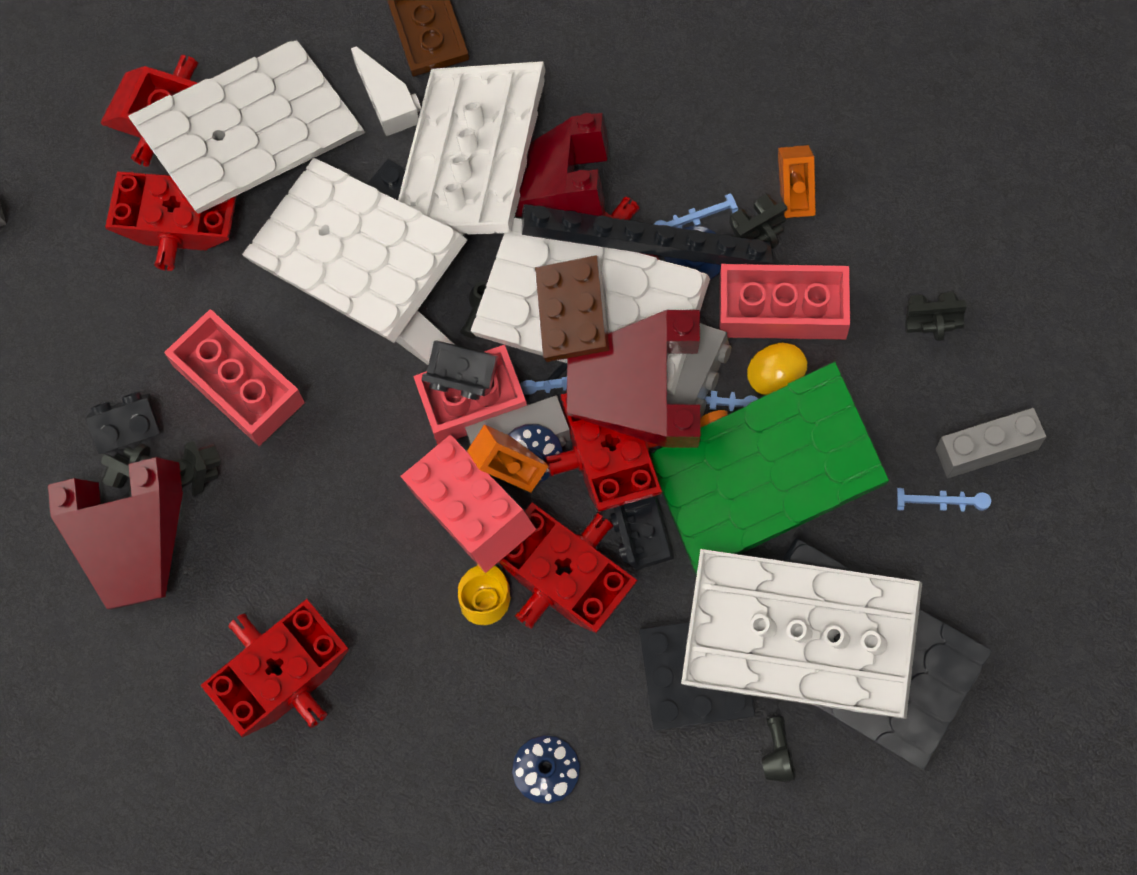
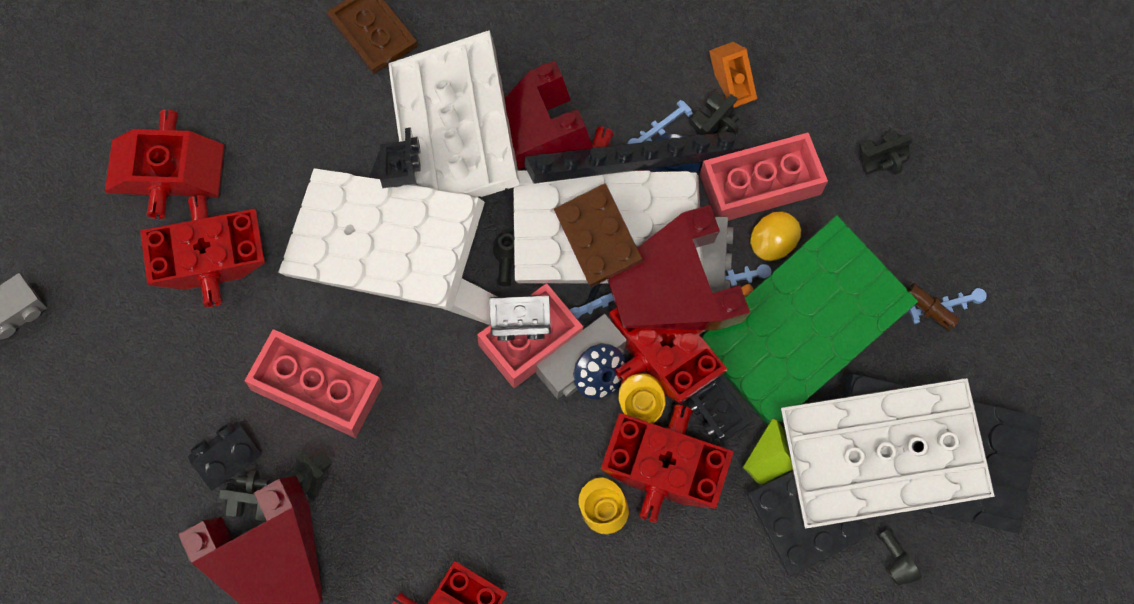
camera: 30 degrees left, 0 degrees up
white piece [128,40,365,214] -> none
white slope [351,46,421,136] -> none
coral brick [400,434,536,573] -> none
orange slope [467,424,549,493] -> none
light grey brick [935,408,1046,479] -> none
none -> black bracket [380,127,421,189]
none -> yellow hat [618,374,665,423]
none -> lime slope [743,419,793,484]
none -> reddish brown pin [907,282,959,331]

